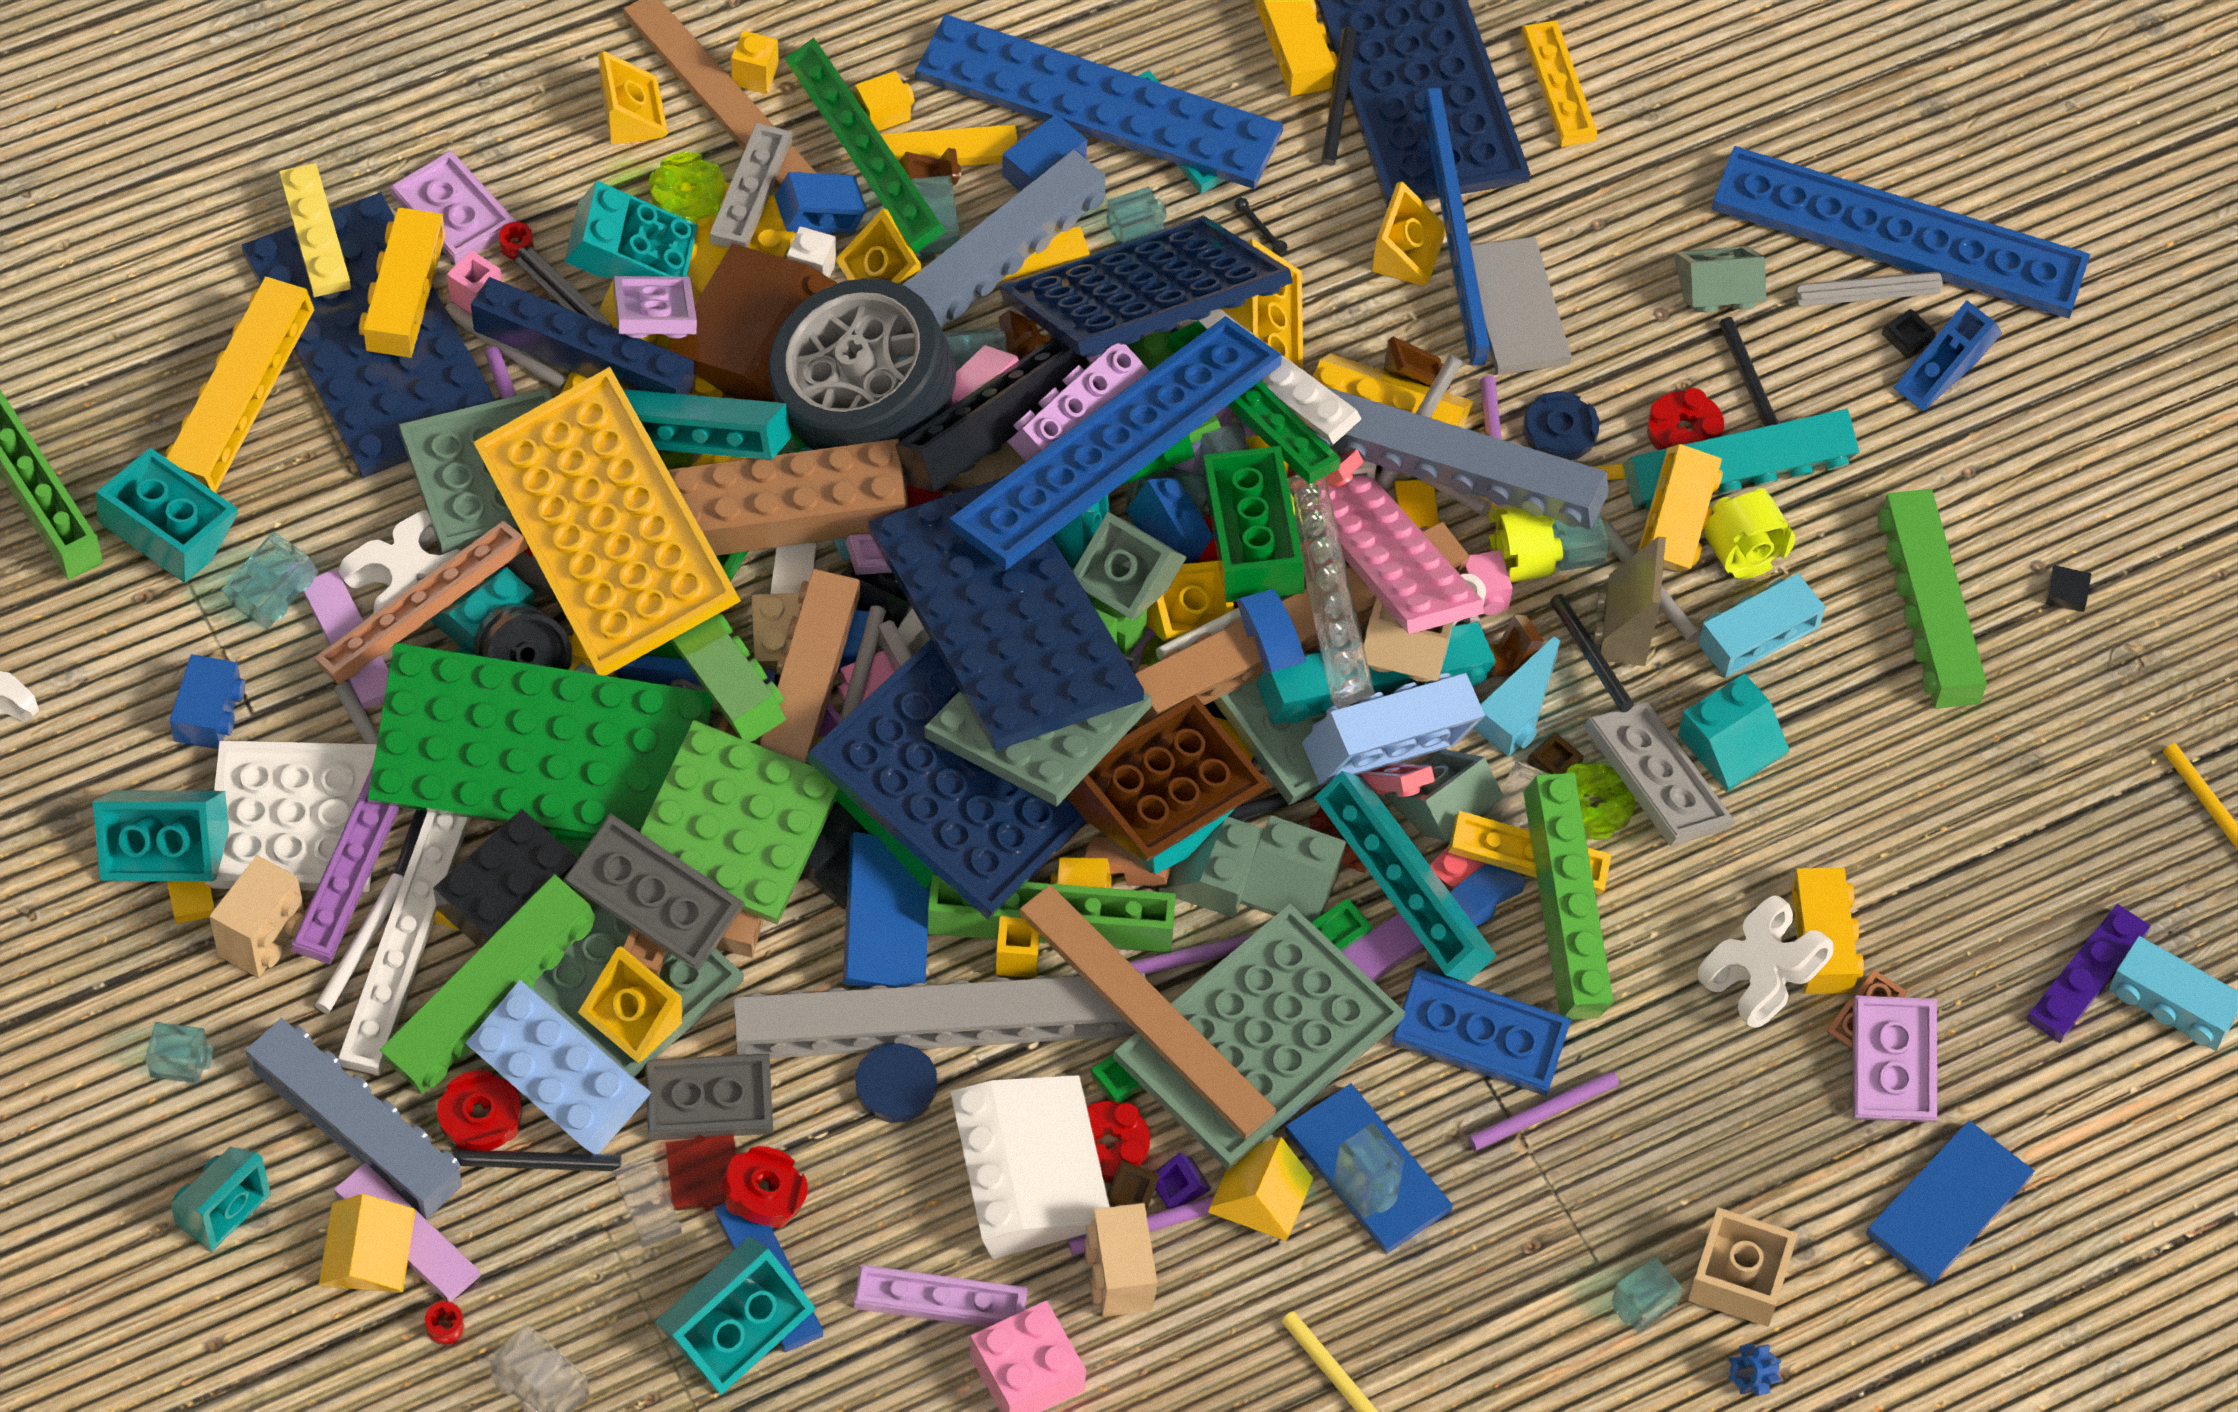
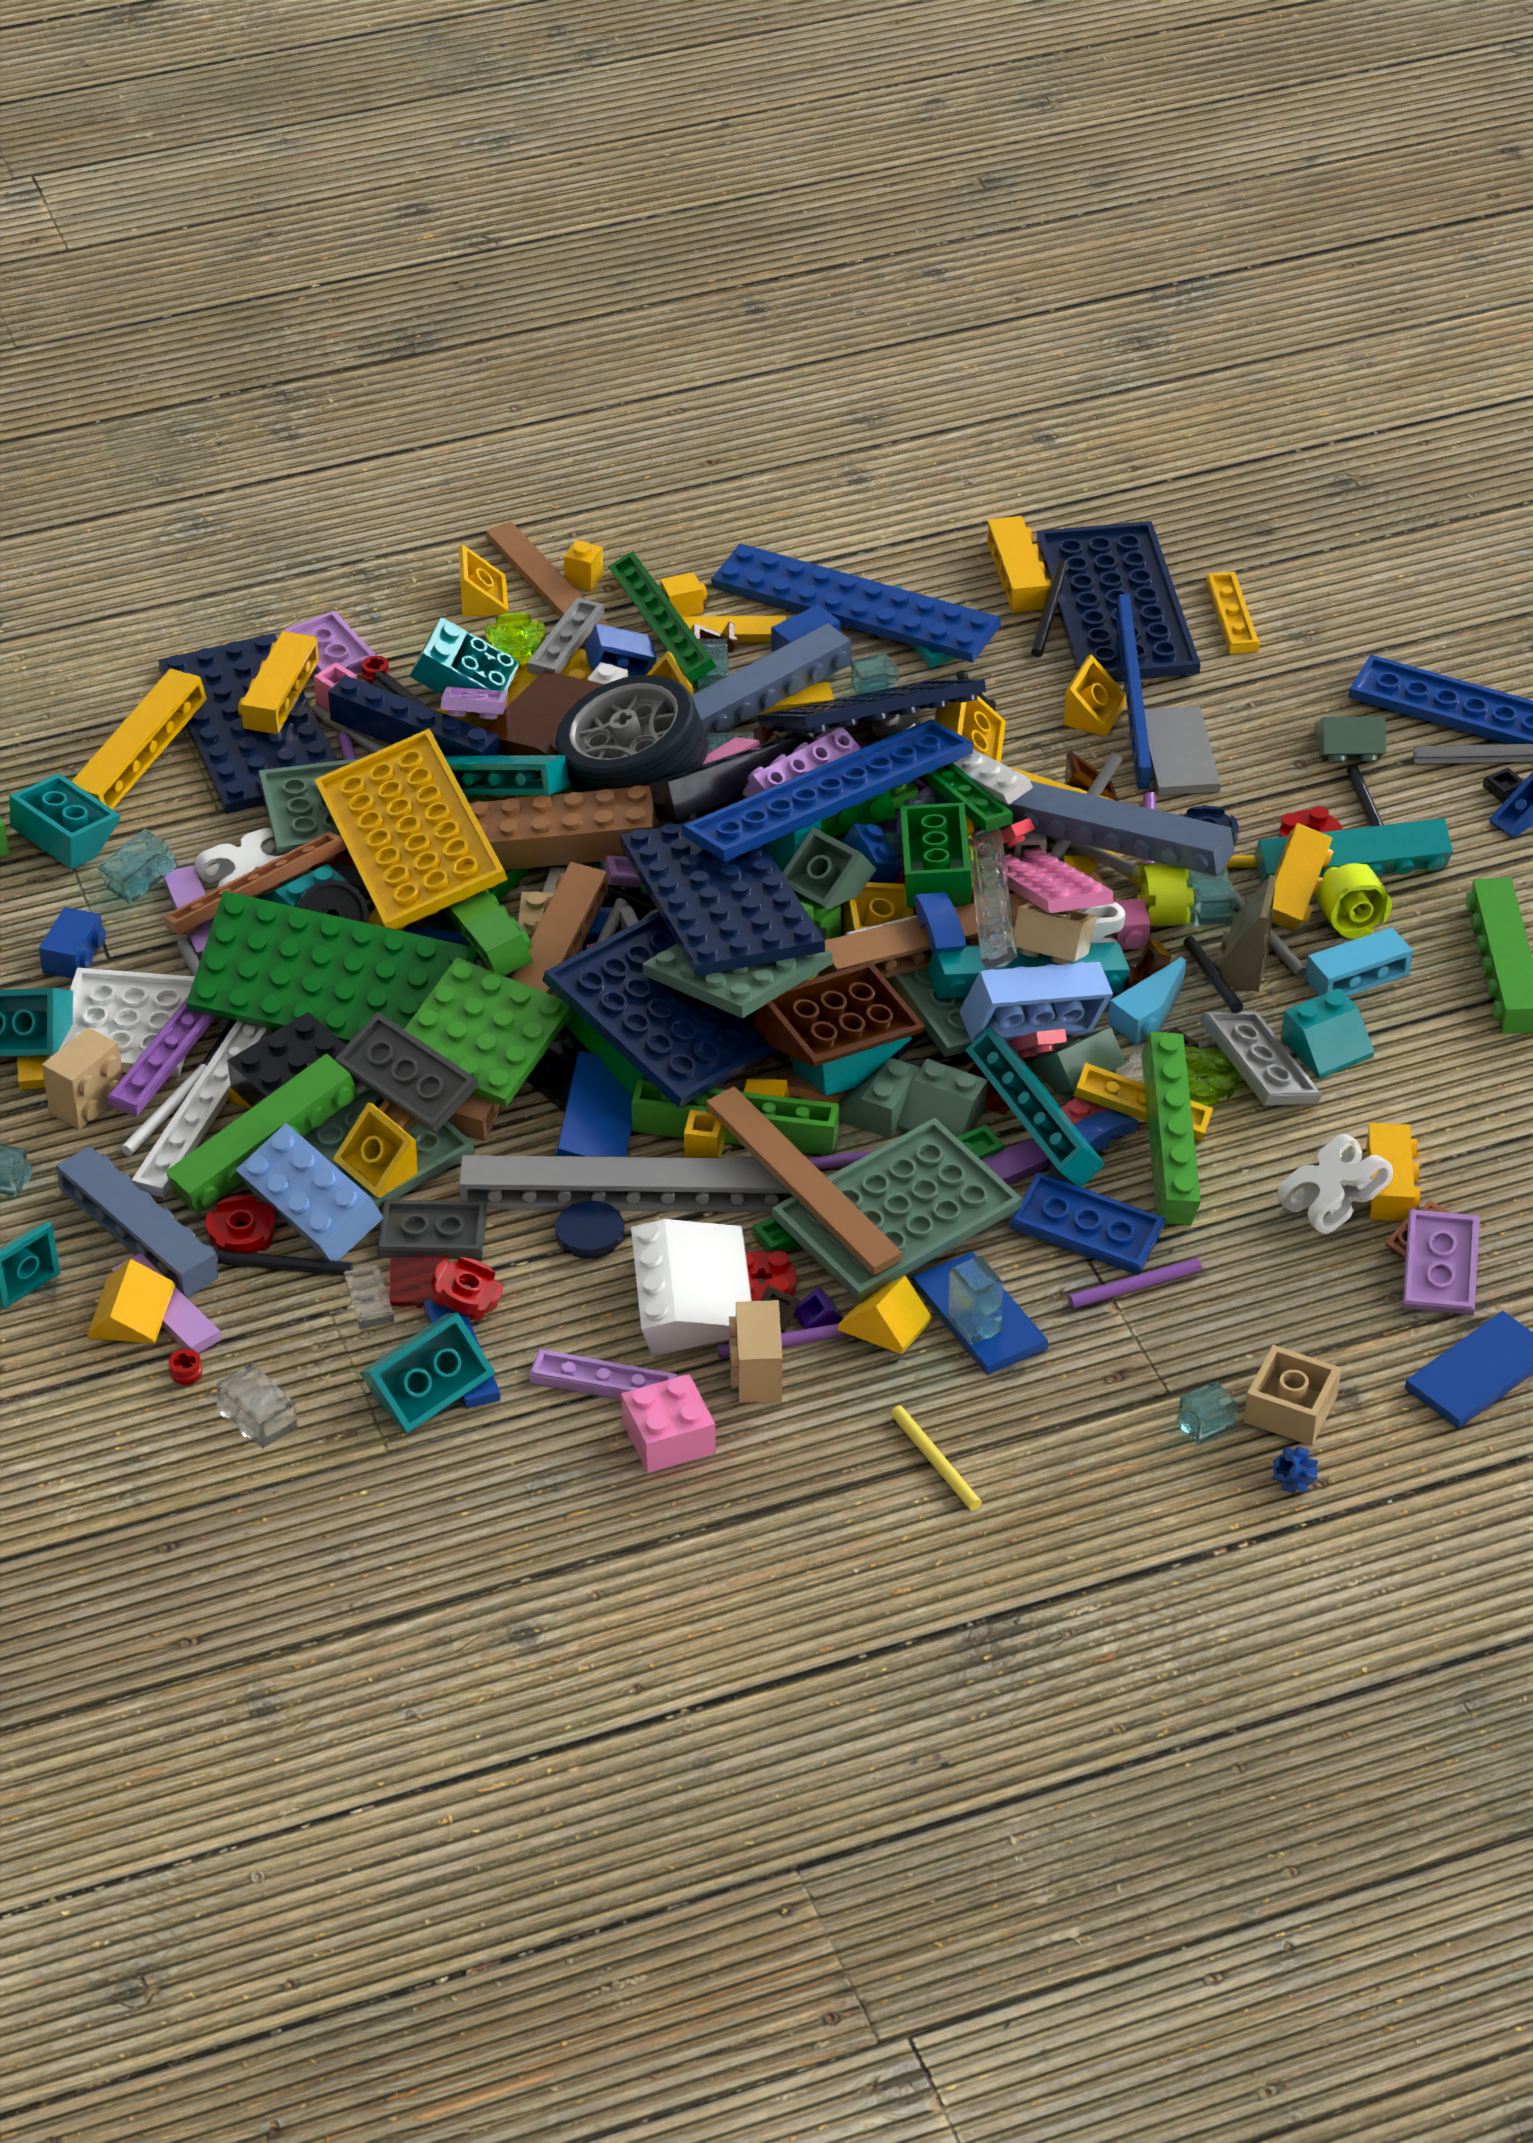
camera: 10 degrees right, 15 degrees down
light yellow plate [279,163,351,297] -> none

